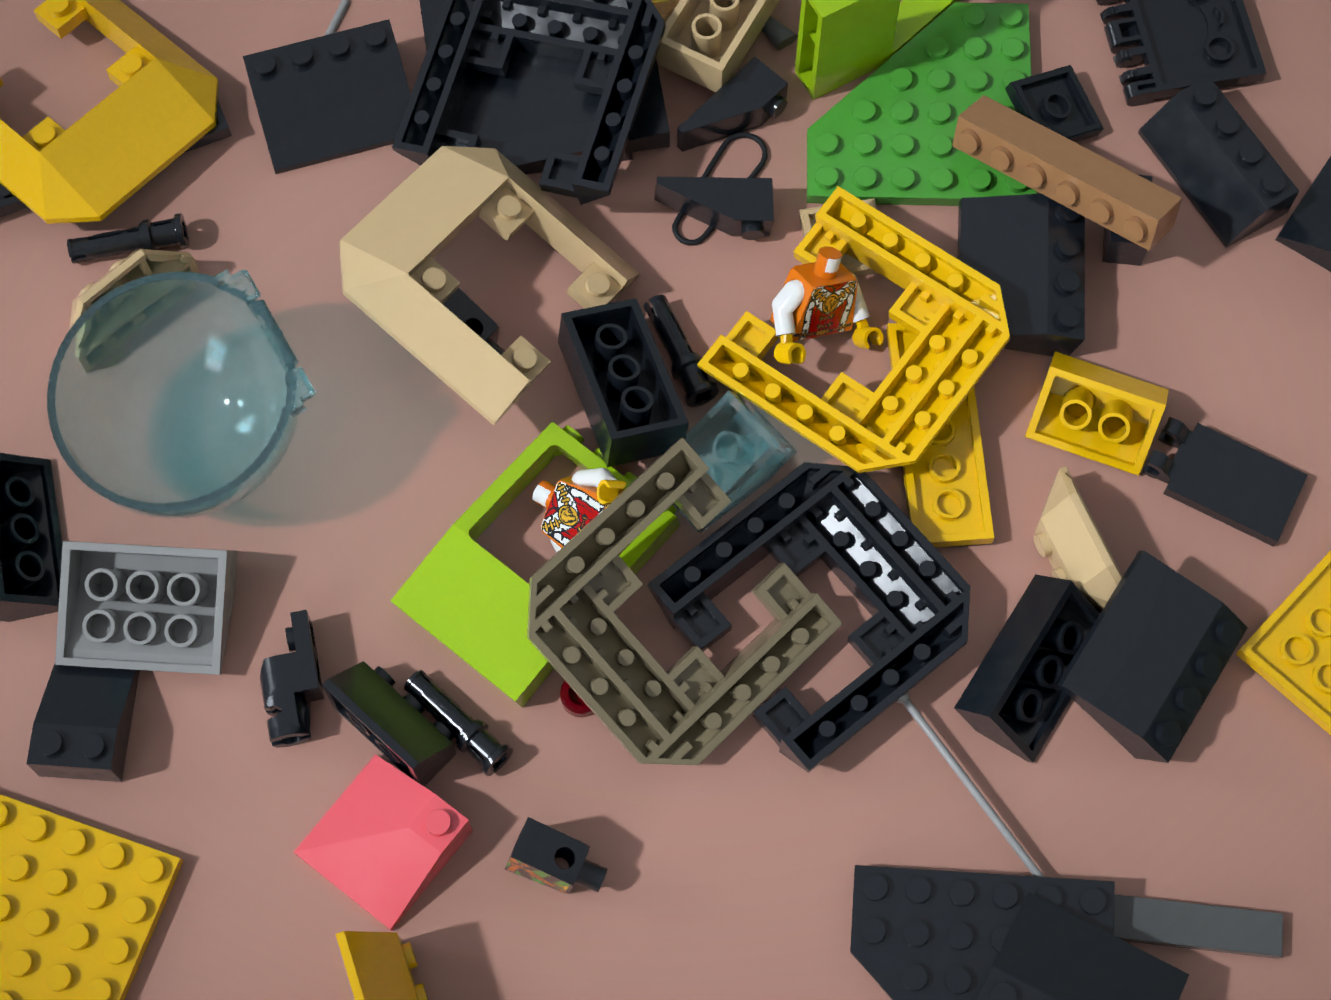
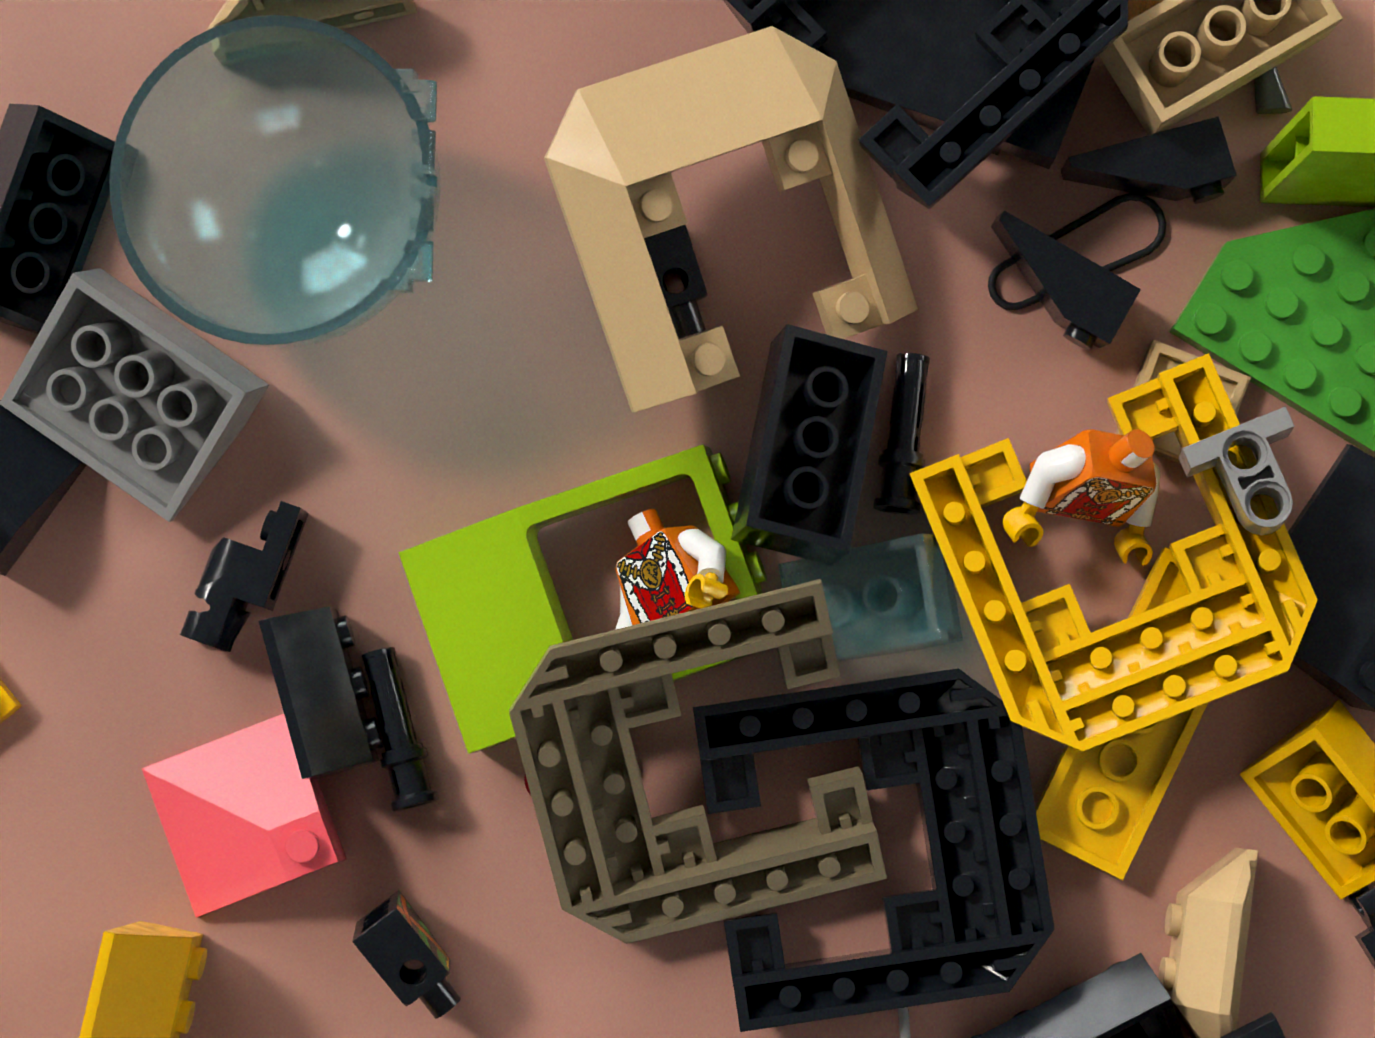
camera: 30 degrees right, 15 degrees up
none -> light grey tile [1179,406,1295,536]

